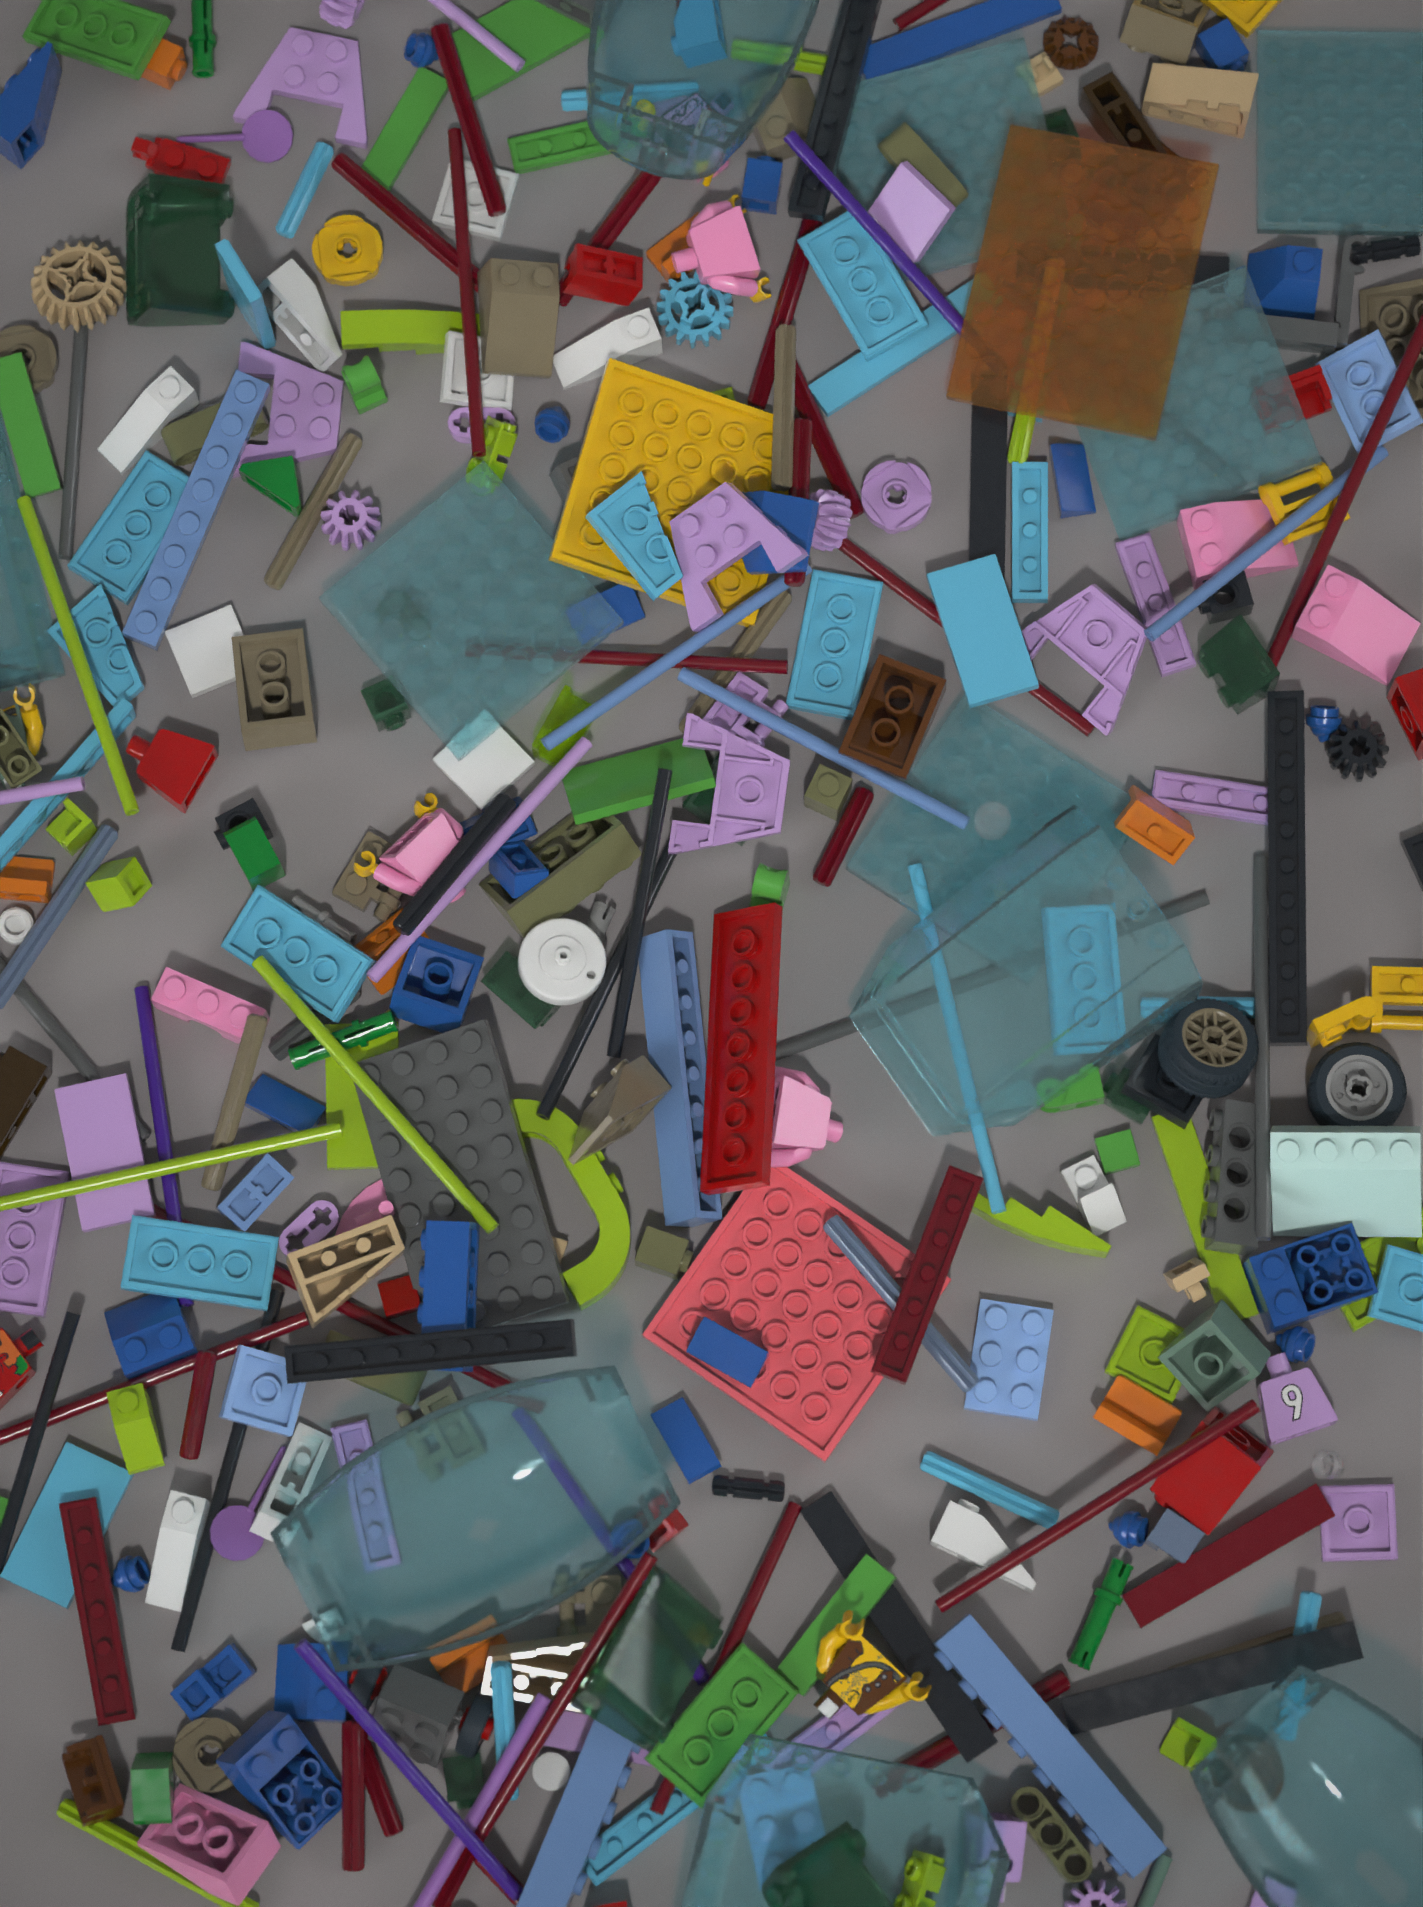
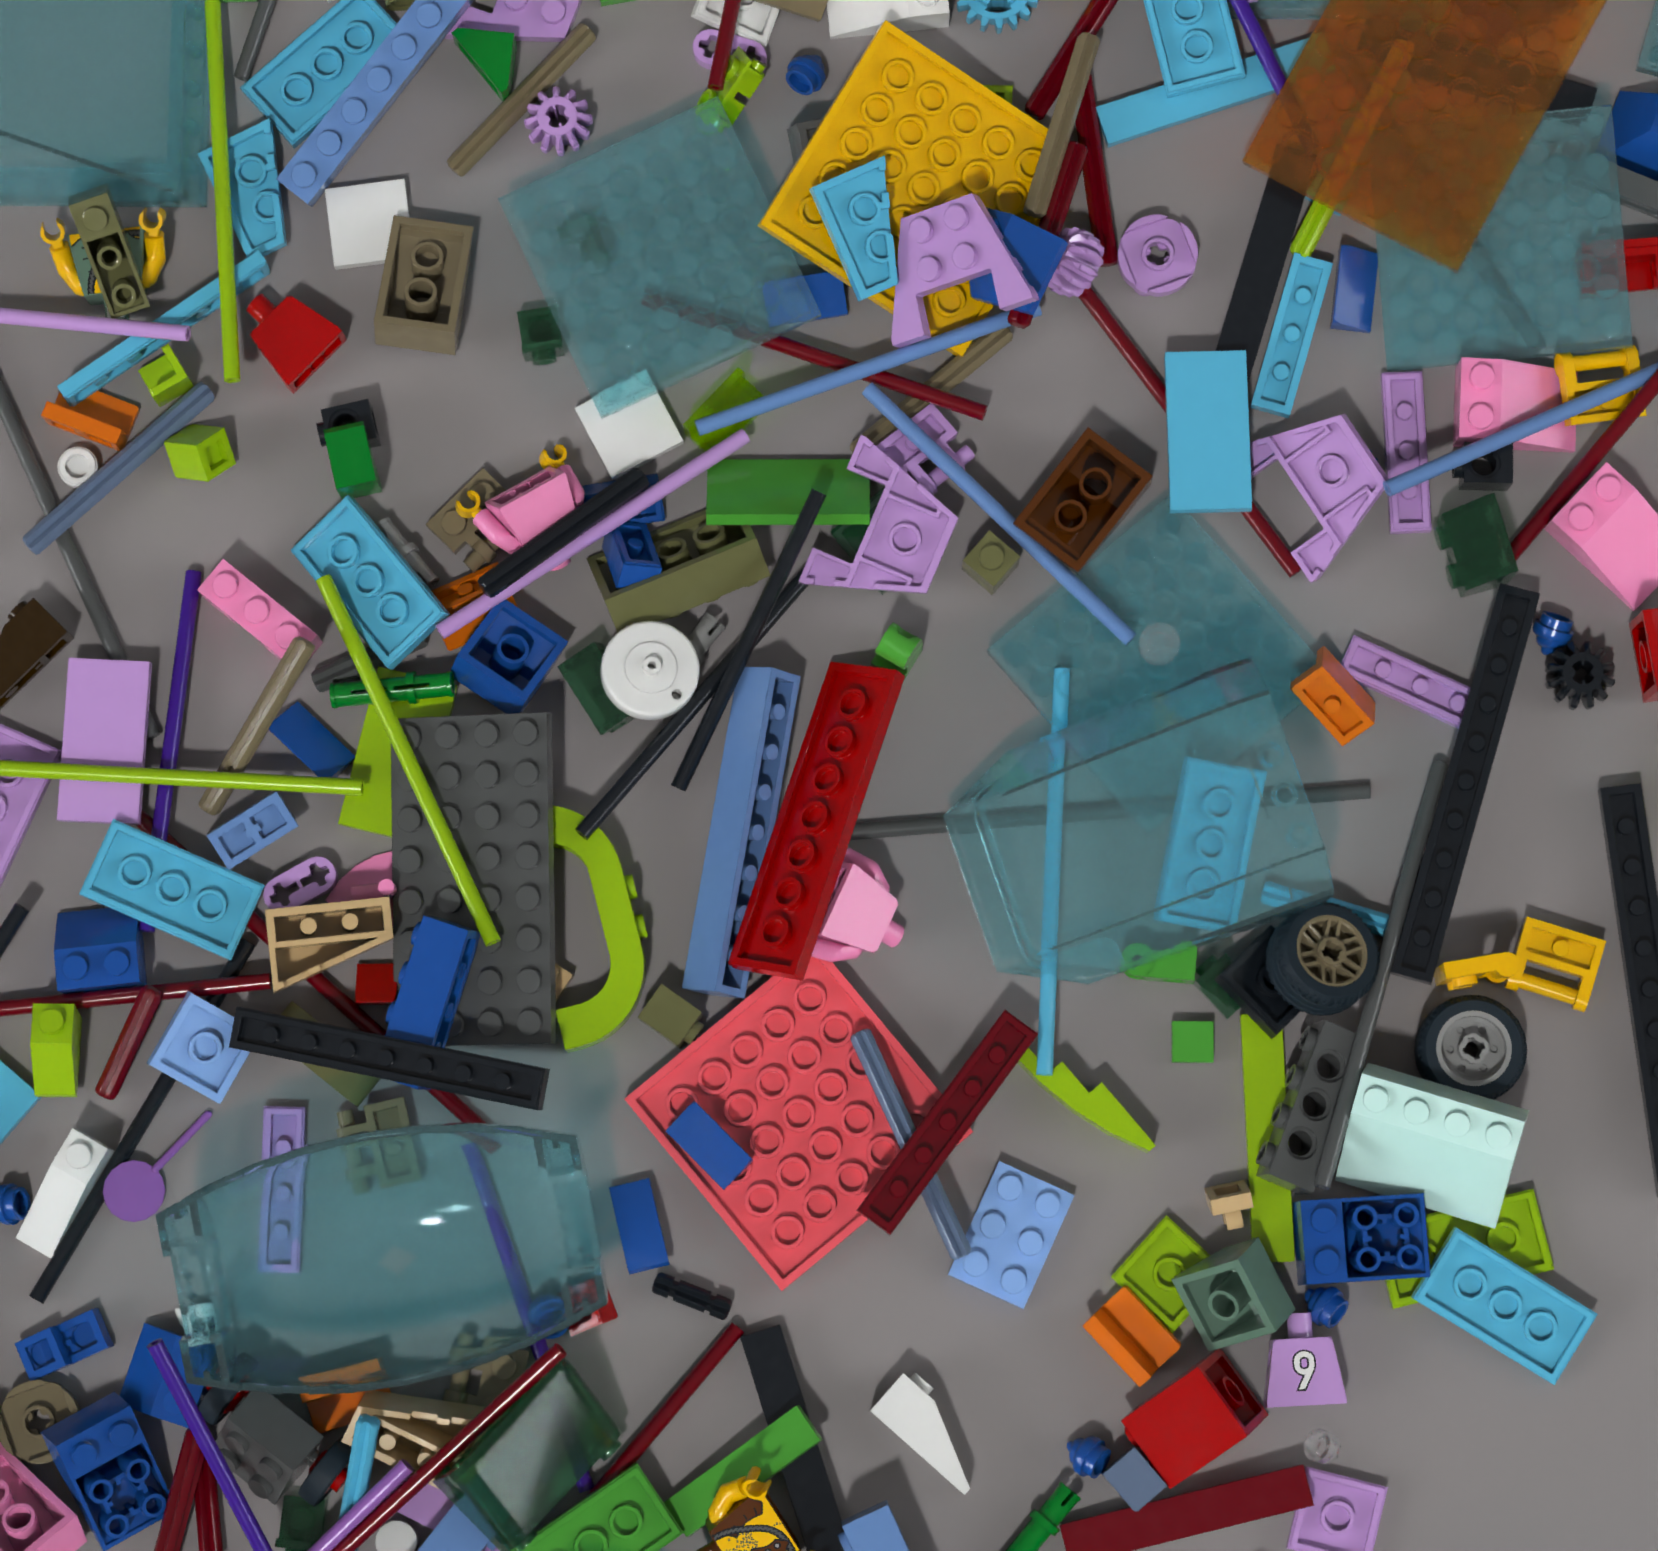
camera: 15 degrees right, 5 degrees up
white slope [249,1422,333,1546] -> none
dark tan slope [568,1055,672,1165] -> none
medium azure tile [786,569,884,720] -> none
dark red axle [813,786,874,887] -> none
medium azure axle [920,1451,1060,1529] -> none
dark red piece [934,1398,1260,1613] -> none
white slope [1060,1155,1127,1237] -> none

